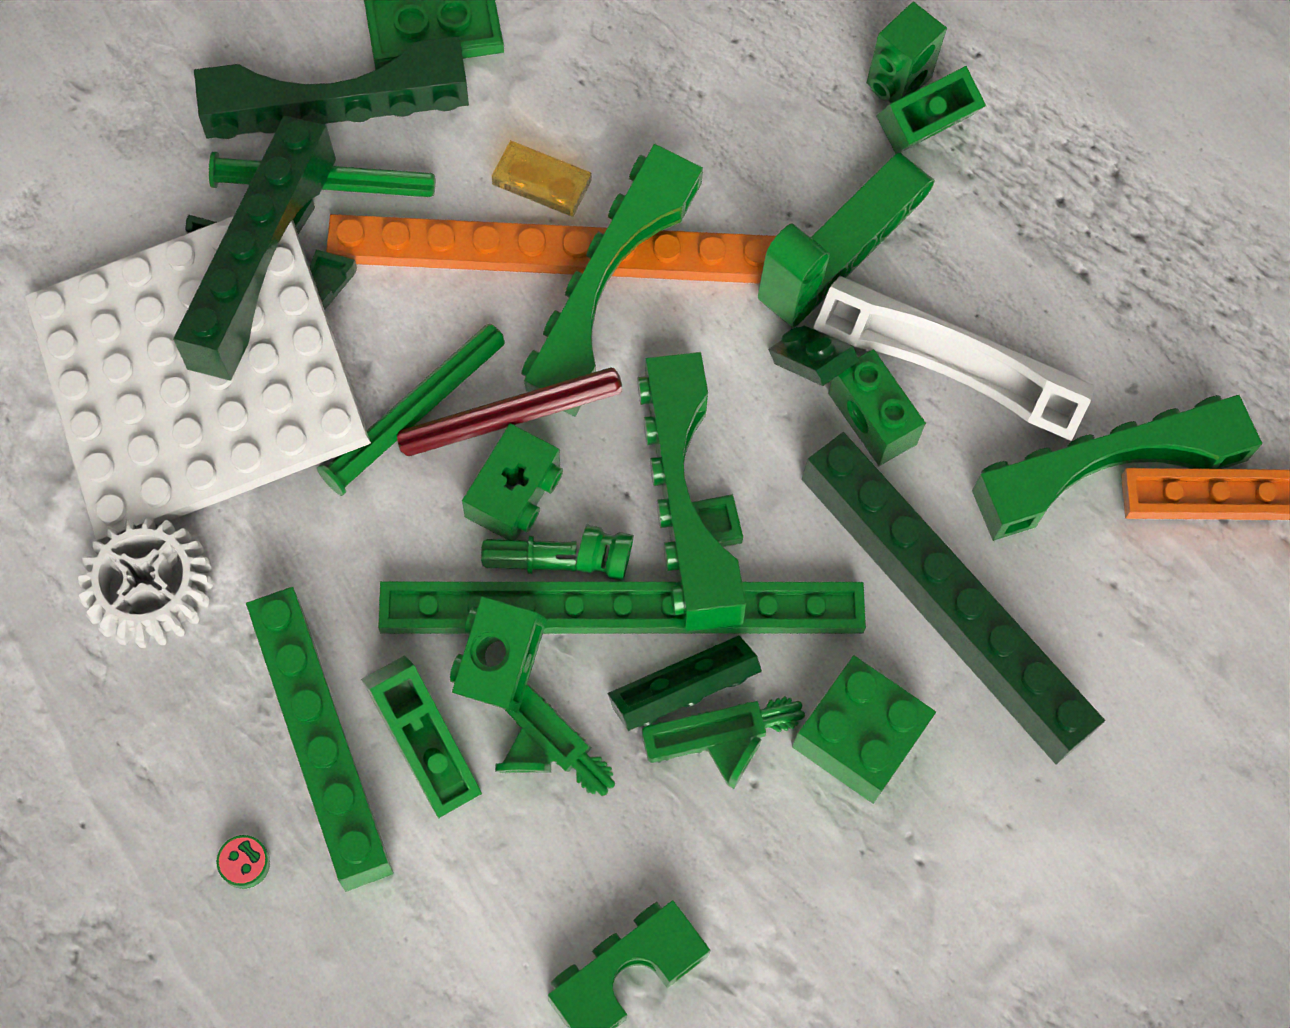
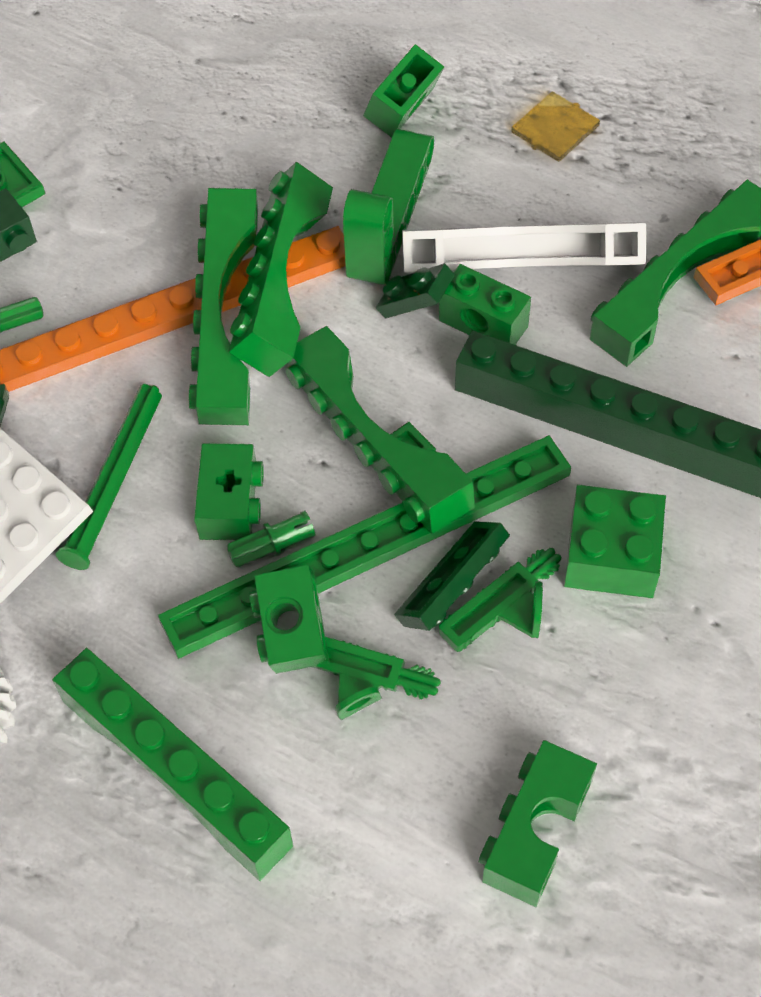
camera: 20 degrees left, 10 degrees down
tile [216,835,270,889] -> none
green slope [361,655,482,819] -> none
dark red axle [397,367,622,456] -> none
clear yellow plate [492,140,592,217] -> none
green wheel [576,524,634,581] -> none
green brick [866,1,947,103] -> none
none -> green arch [229,162,333,377]
none -> clear yellow piece [511,91,600,162]

